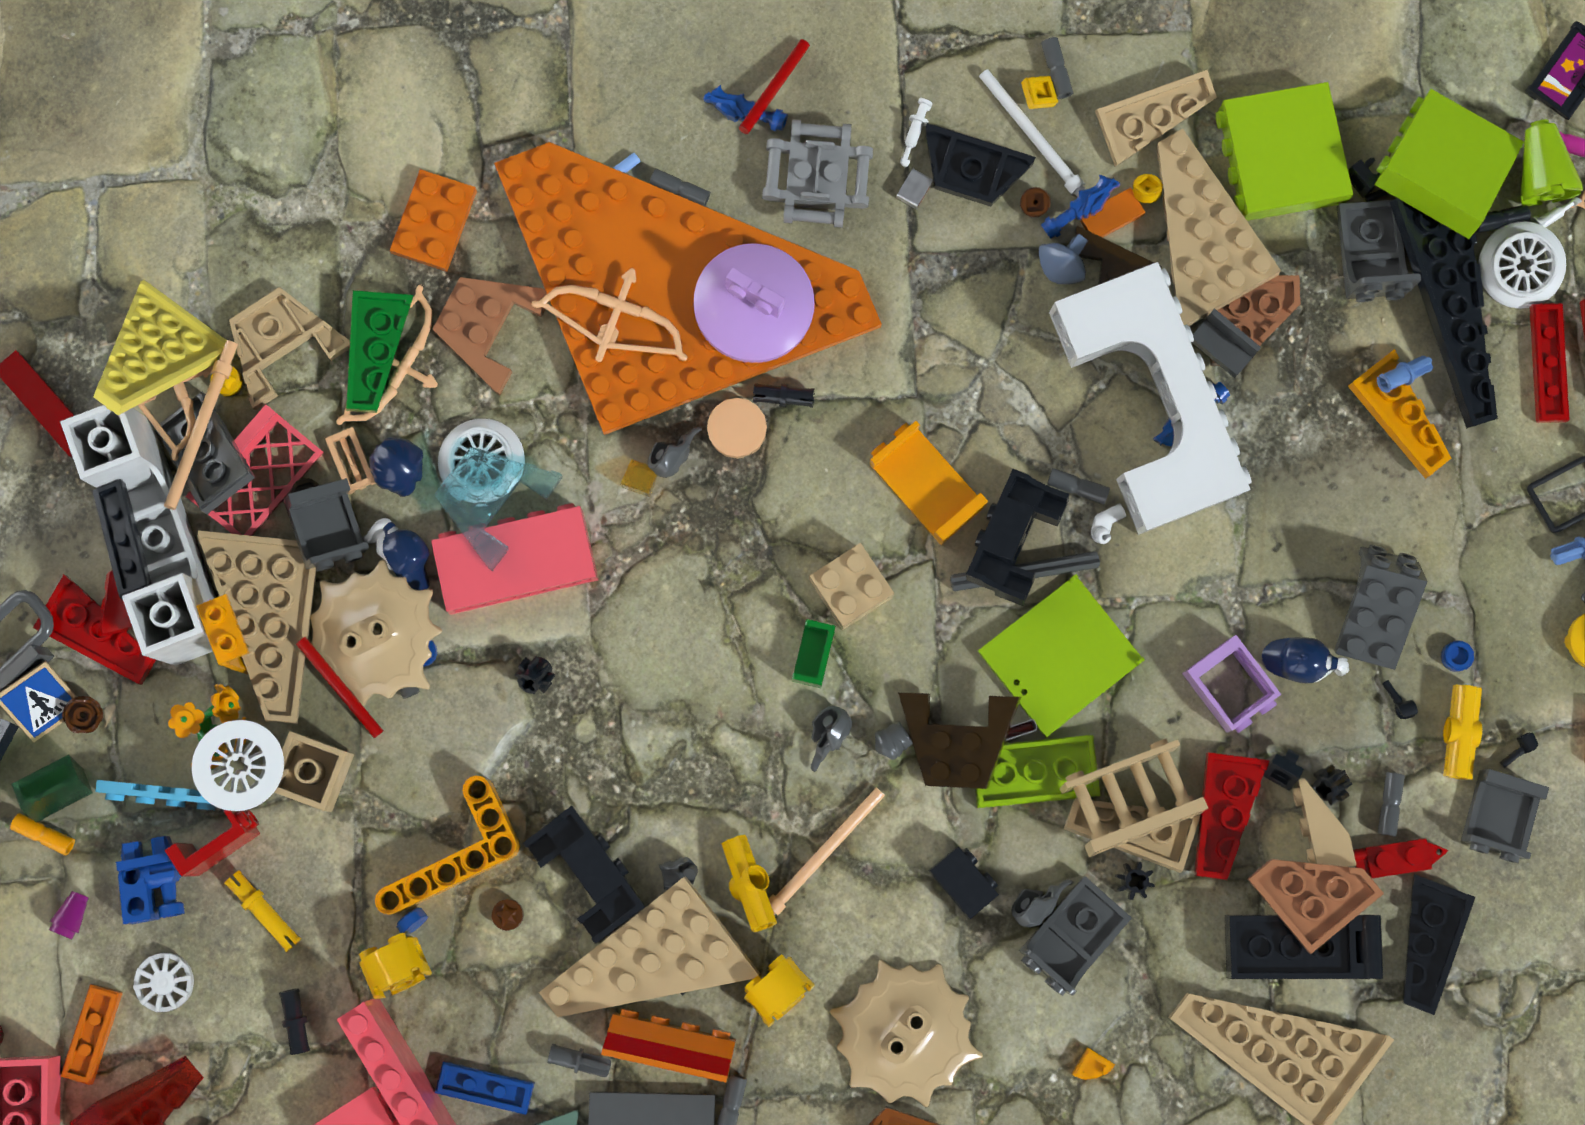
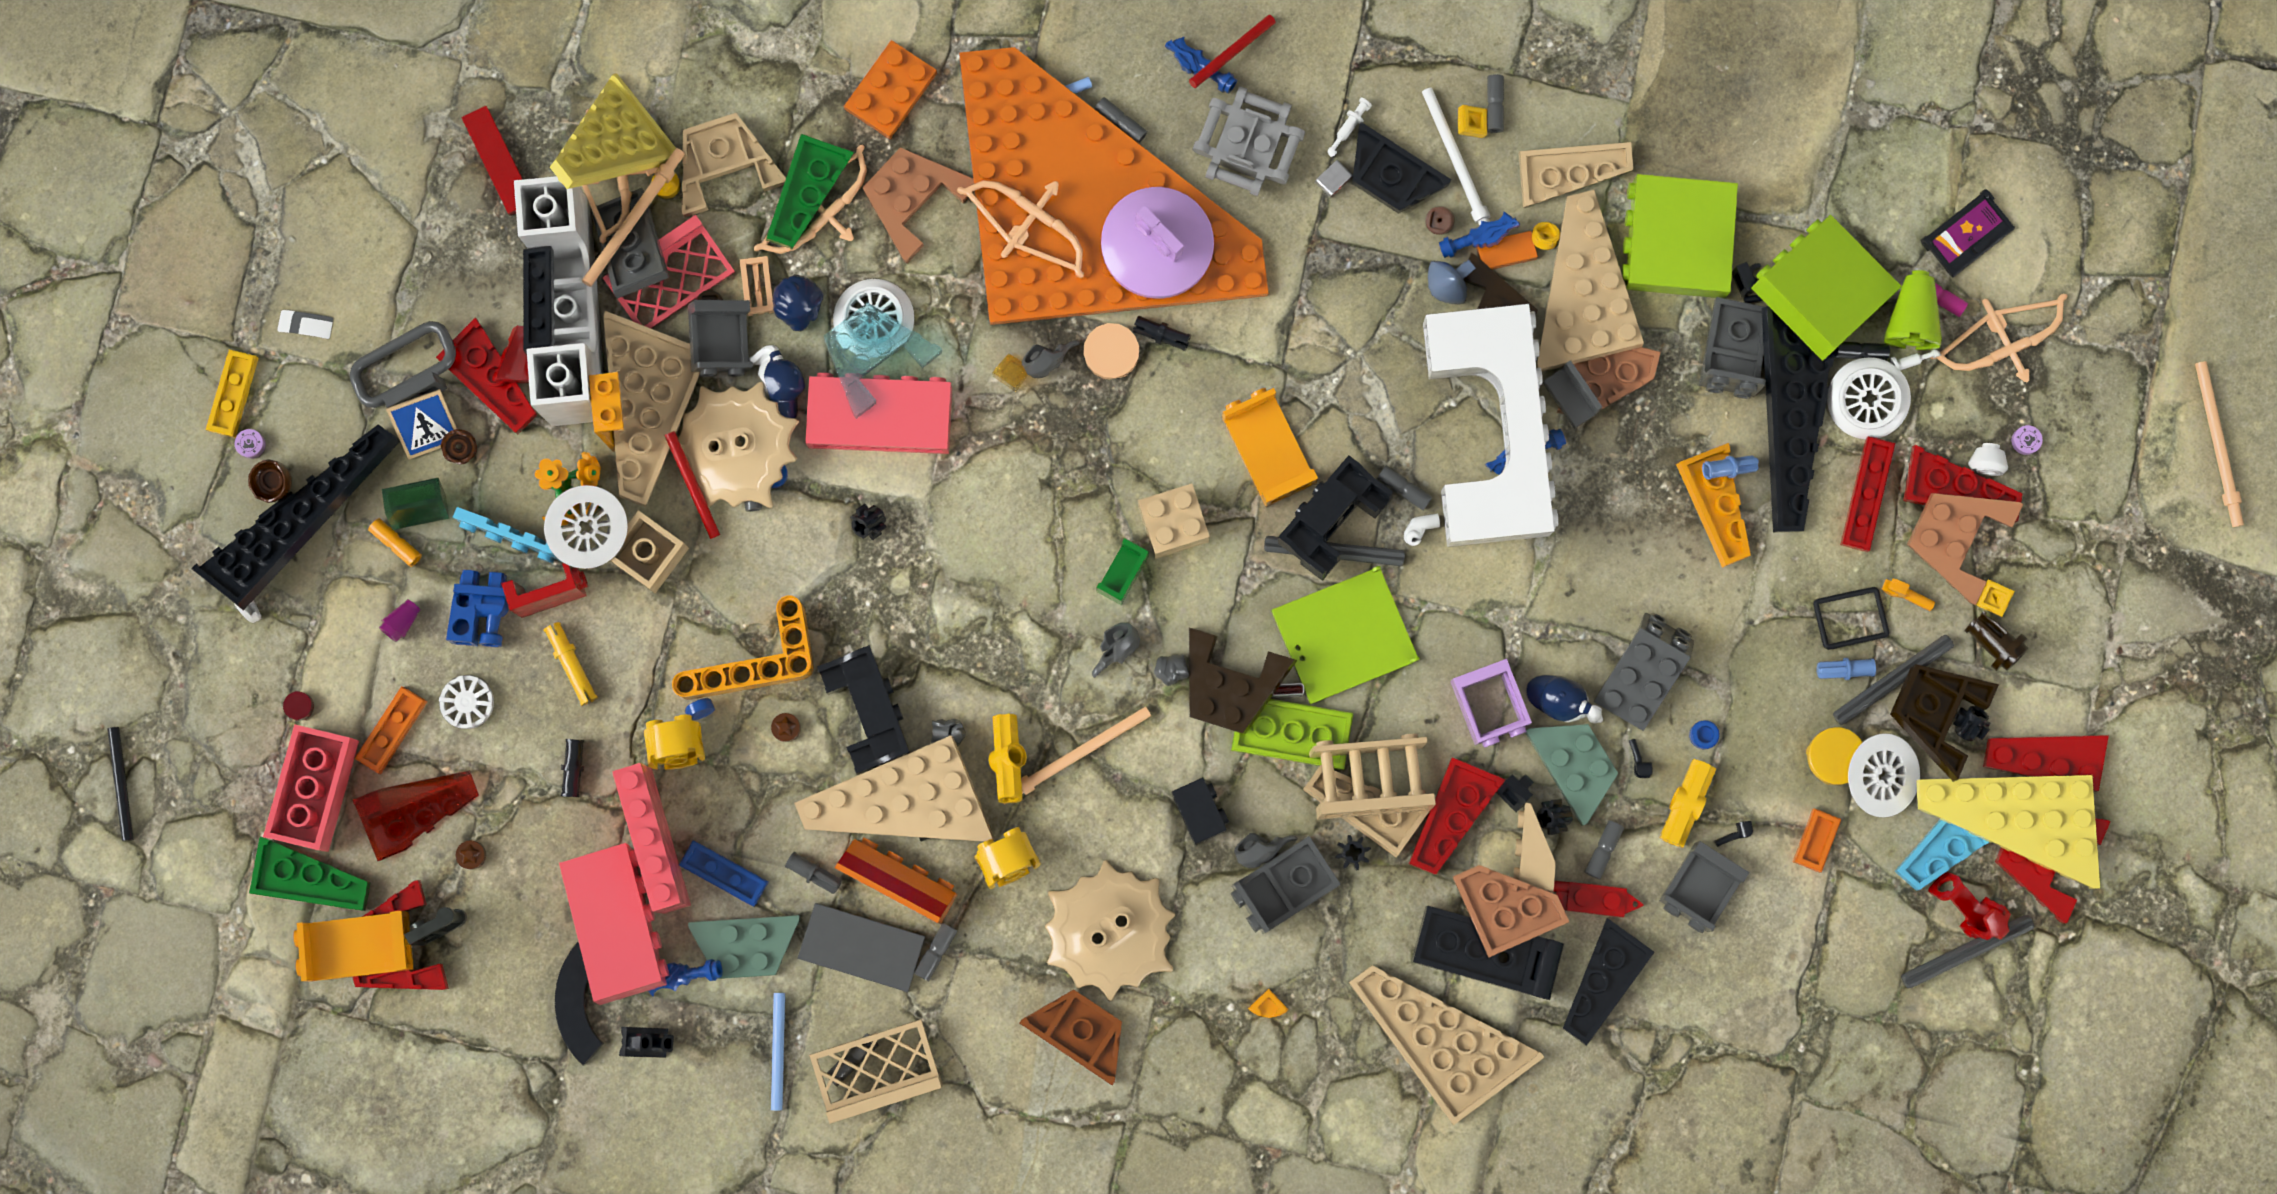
camera: 15 degrees right, 0 degrees up
none -> sand green wing [1525,724,1618,826]

